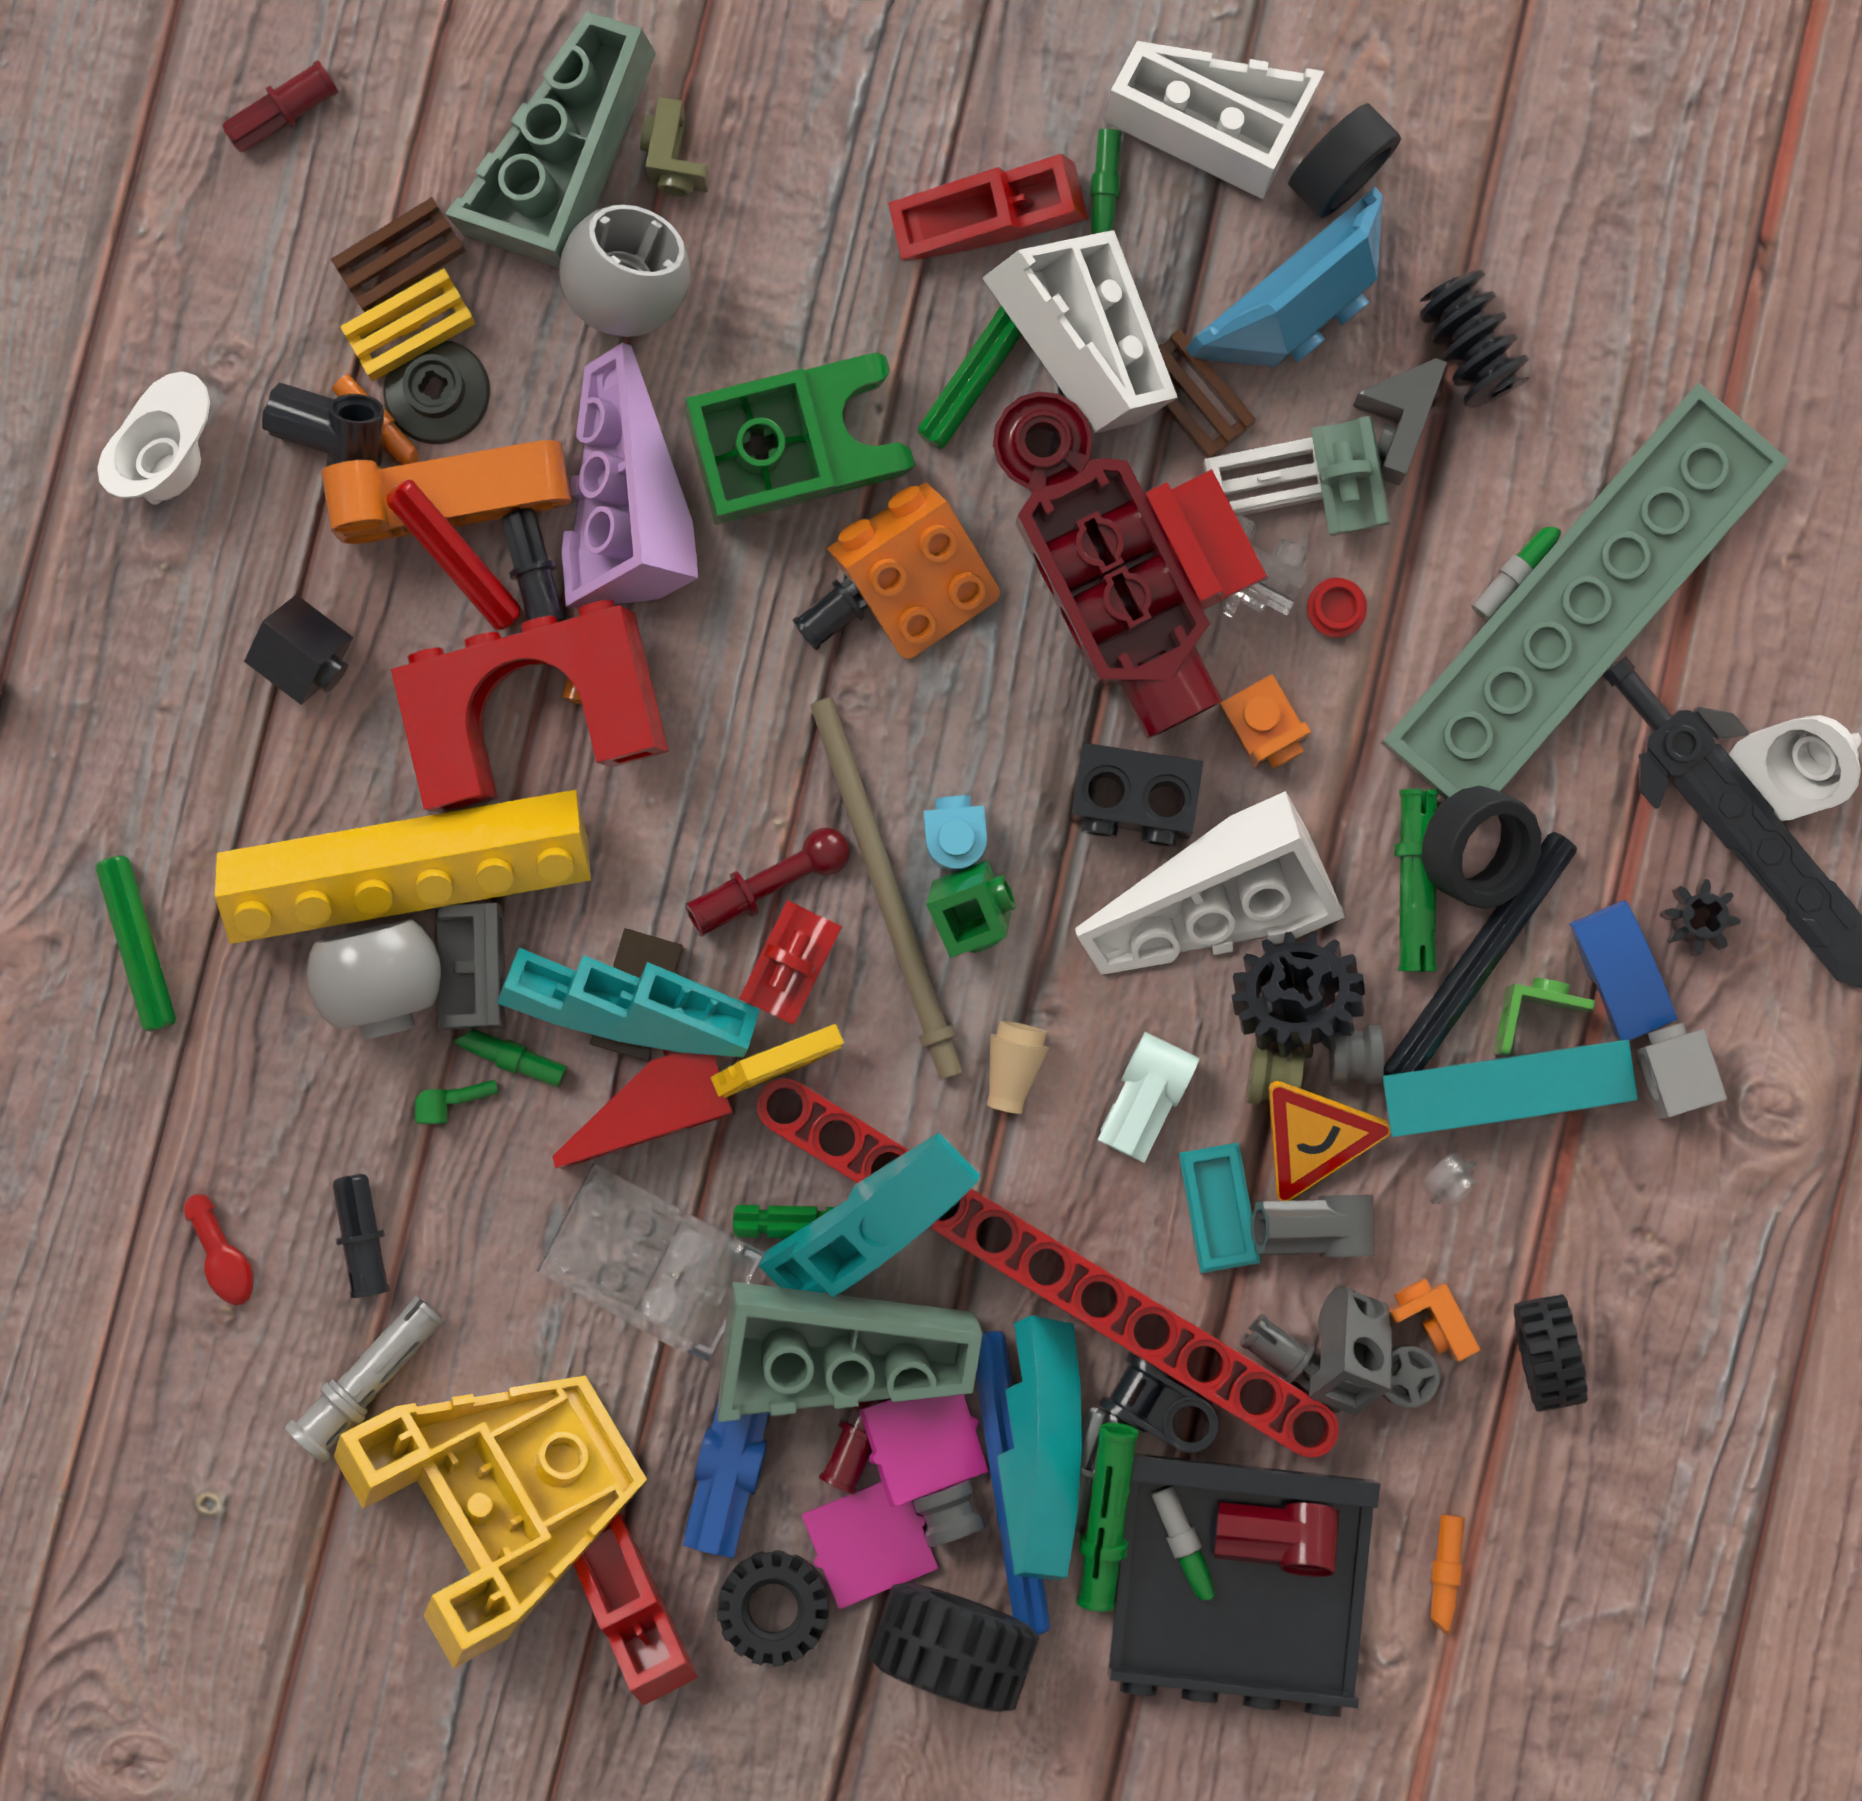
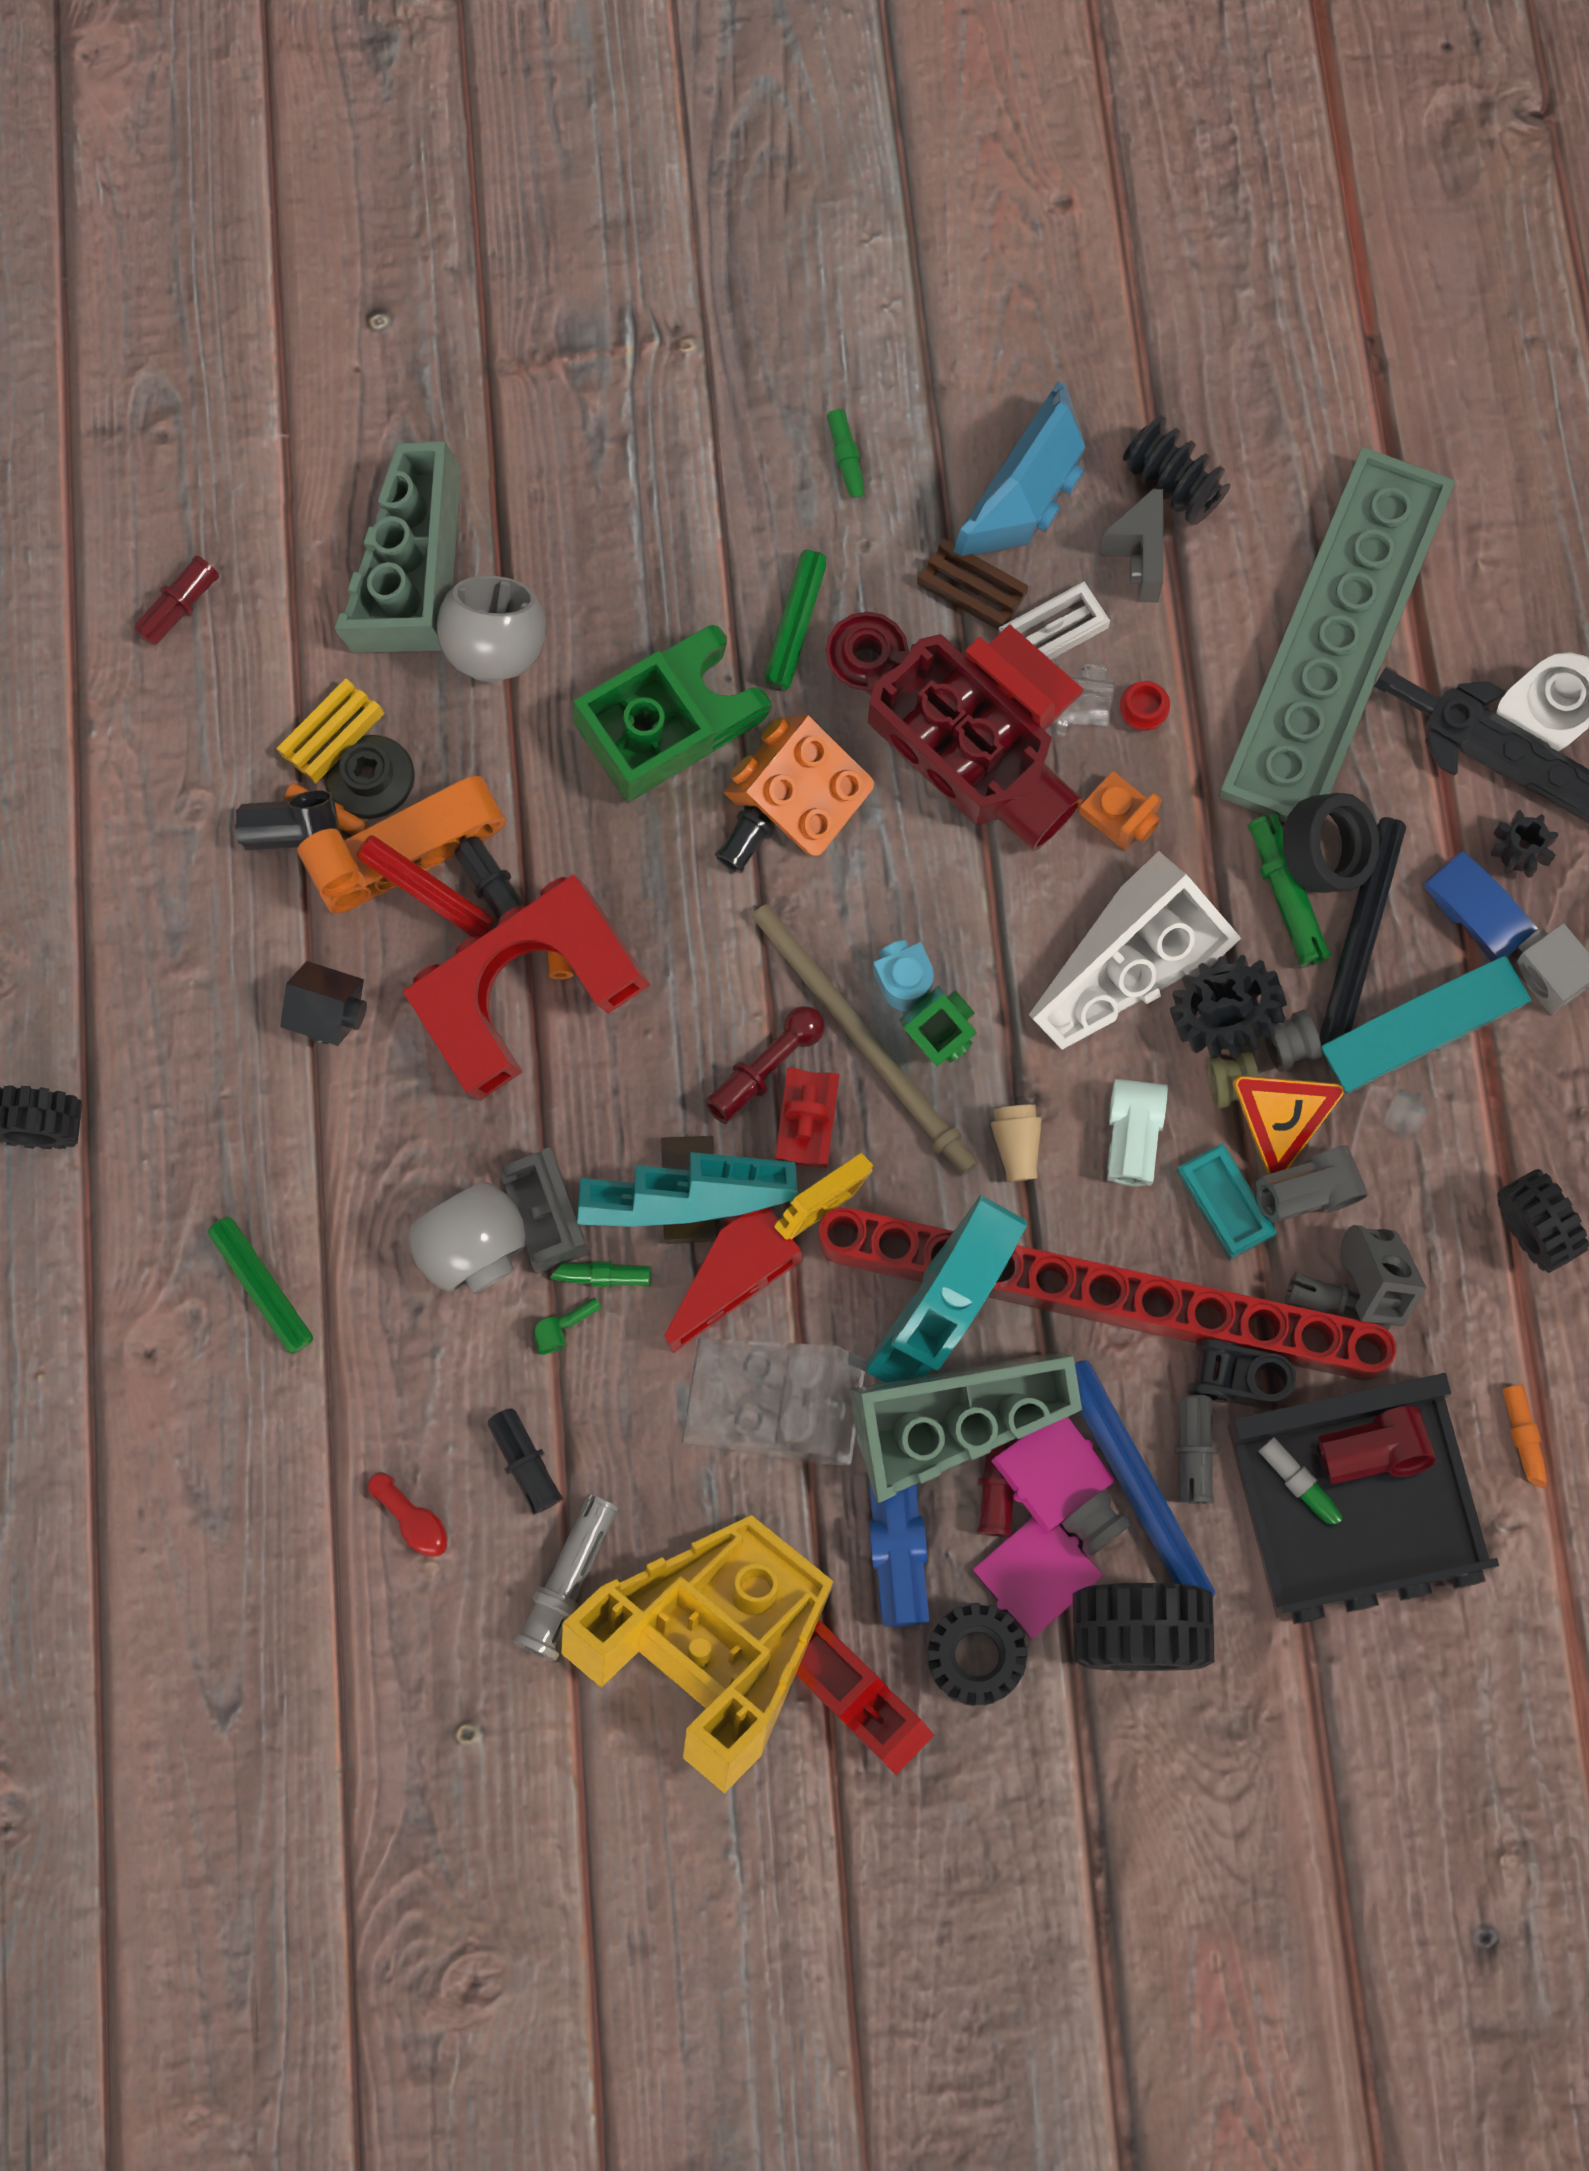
camera: 15 degrees left, 10 degrees down
white piece [97,371,210,505] -> none
yellow brick [215,789,591,944] -> none
reddish brown tile [331,197,466,313] -> none
lavender wedge [561,343,698,609] -> none
olive bracket [640,97,710,197] -> none
green axle [733,1204,835,1238] -> none
red slope [888,153,1088,262] -> none
white wedge [982,230,1178,434] -> none
teal slope [997,1315,1082,1581] -> none
black brick [1070,743,1204,847] -> none
green pin [1076,1423,1139,1612] -> none
white wedge [1103,41,1325,199] -> none
black tyre [1288,103,1401,218] -> none
sand green hips [1311,416,1391,537] -> none
dark grey wheel [1383,1345,1440,1408] -> none
orange bracket [1389,1278,1480,1361] -> none
light grey piece [1472,527,1561,621] -> none
bright green bracket [1493,978,1595,1057] -> none

